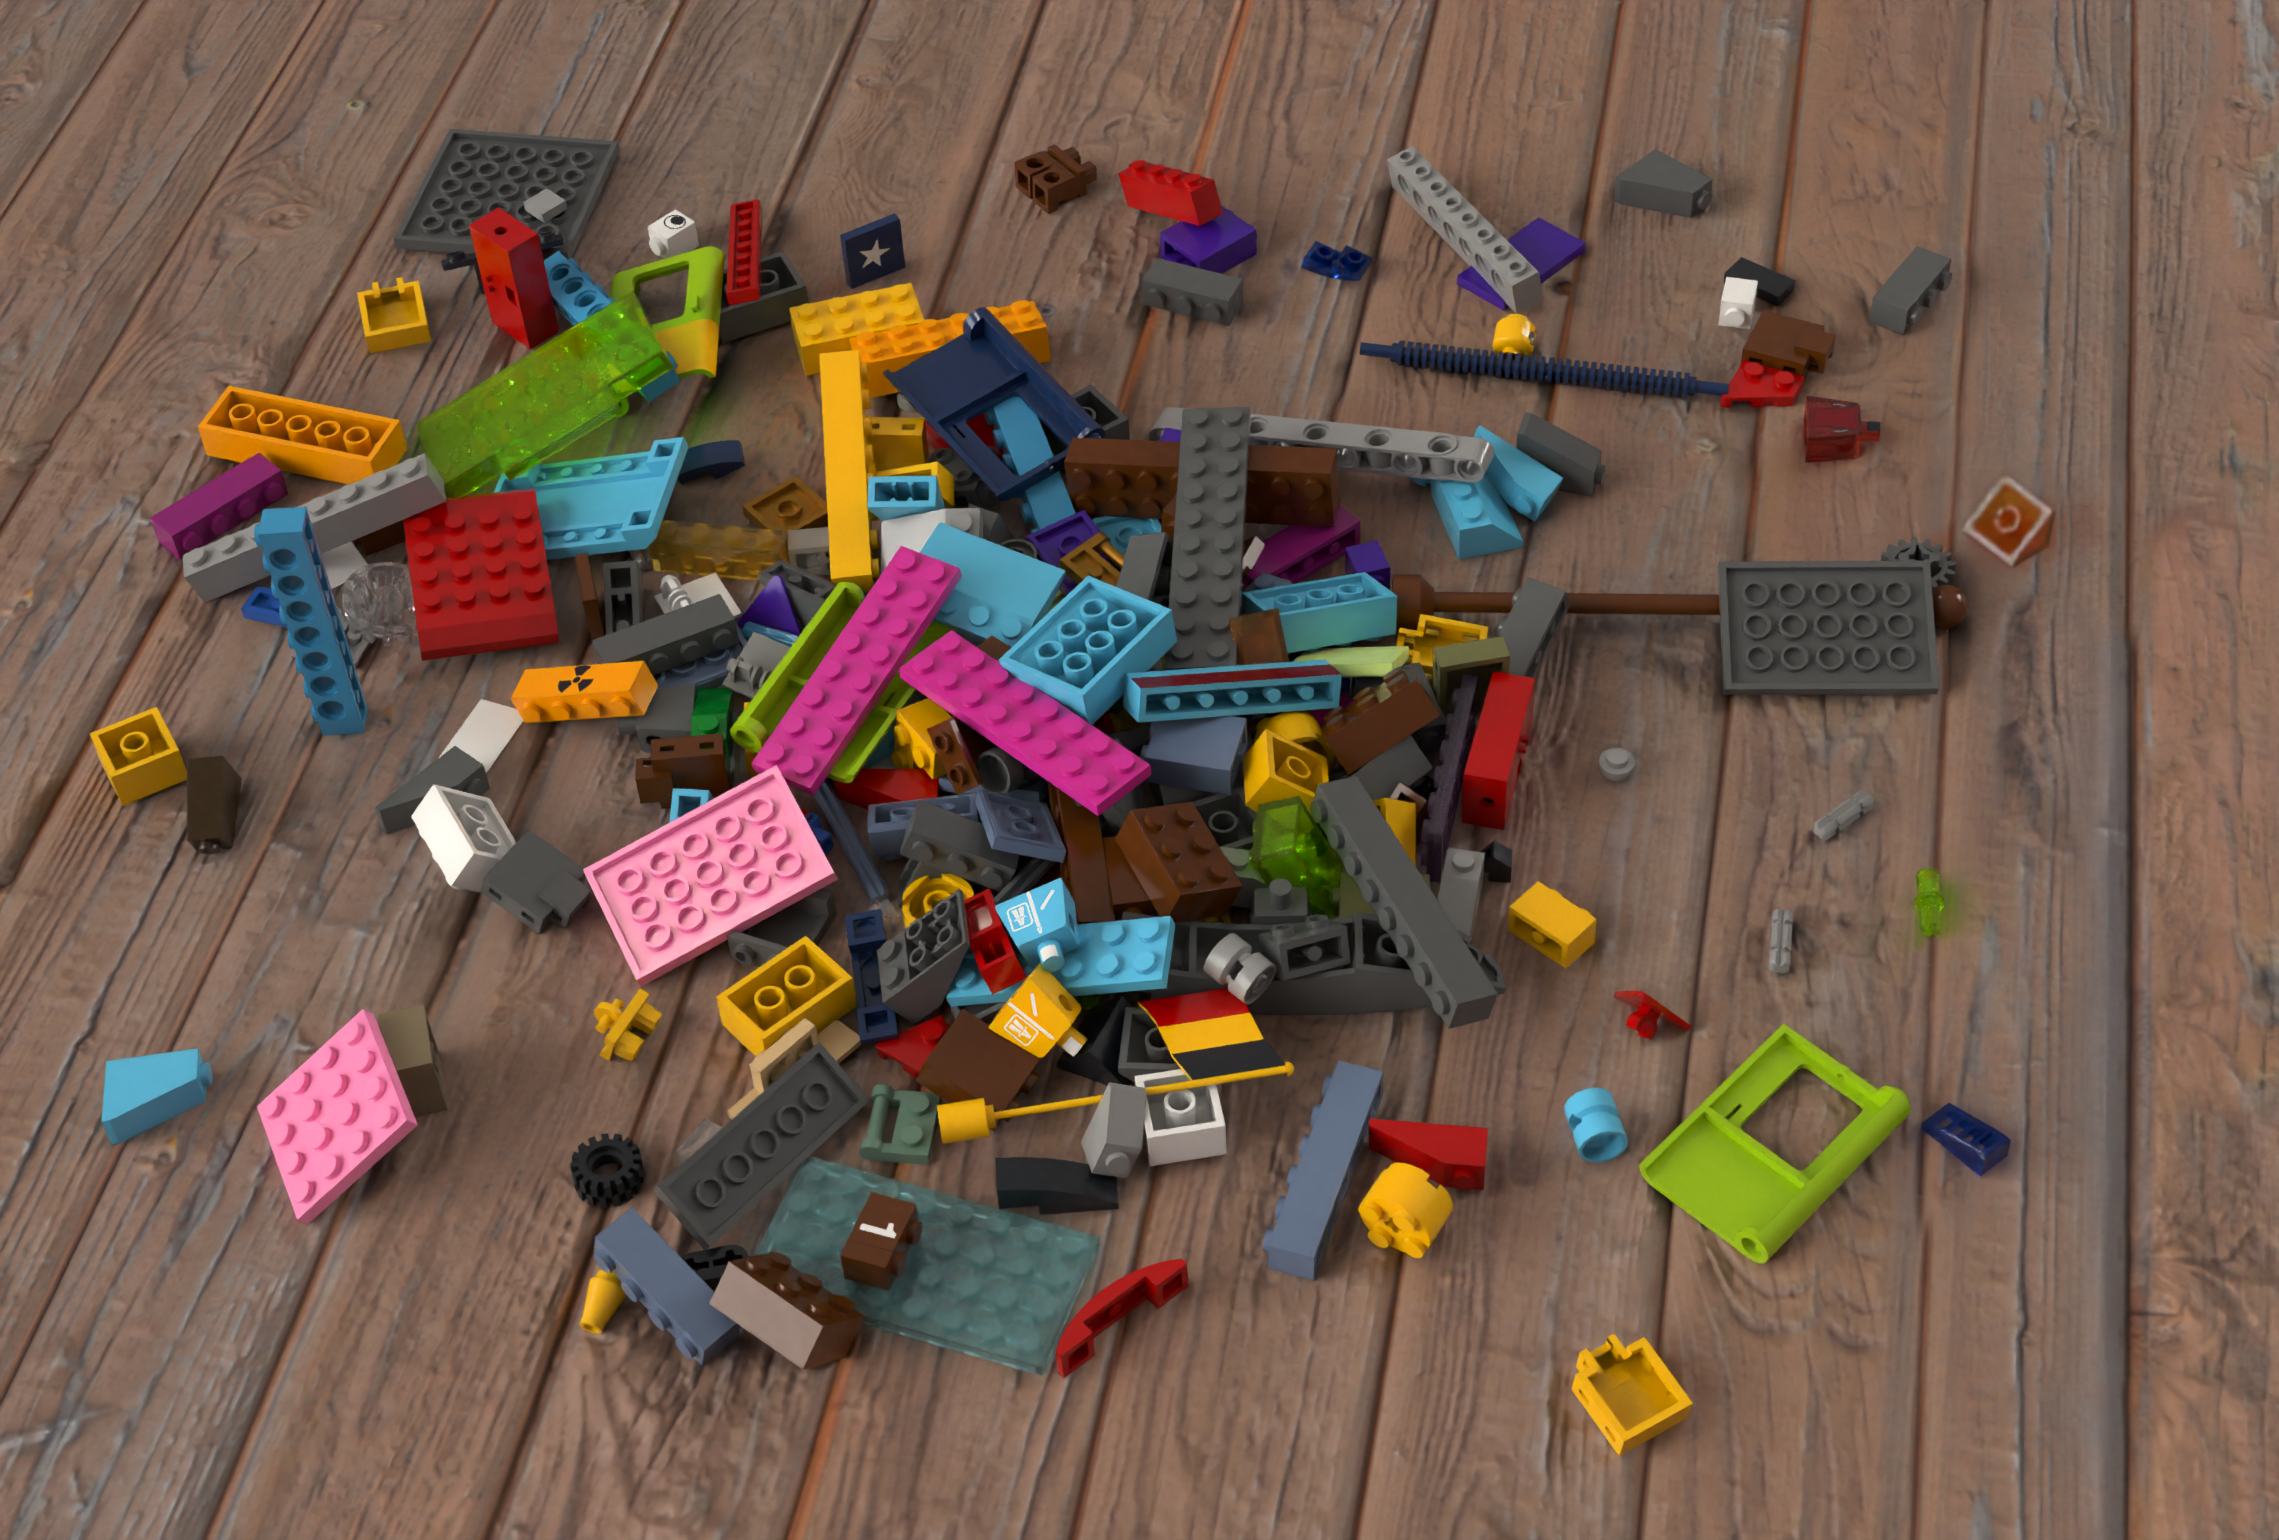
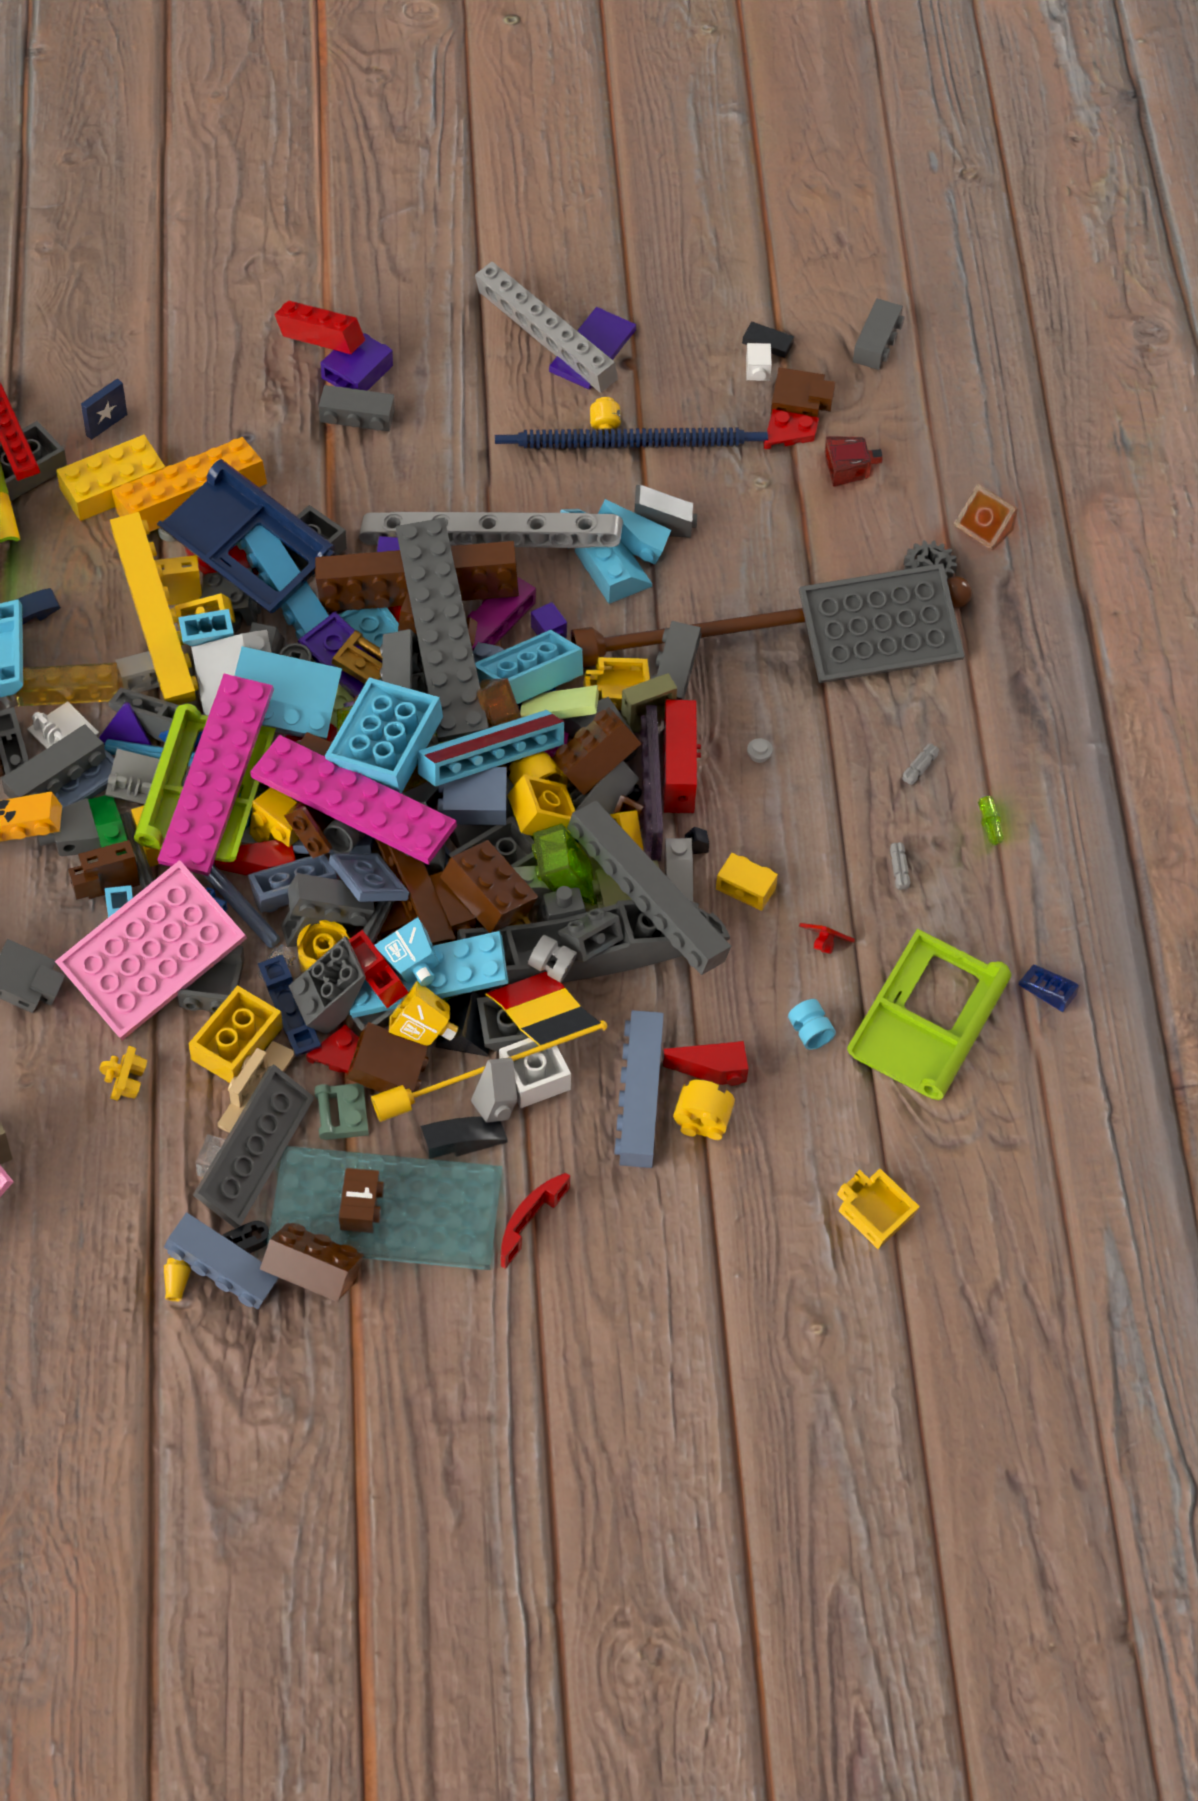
camera: 20 degrees left, 10 degrees up
black tyre [570,1133,644,1208] -> none
pearl gold plate [742,476,828,549] -> none
reddish brown hips [1015,144,1097,214] -> none
clear blue slope [1301,241,1374,281] -> none
dark grey slope [1614,149,1713,218] -> none

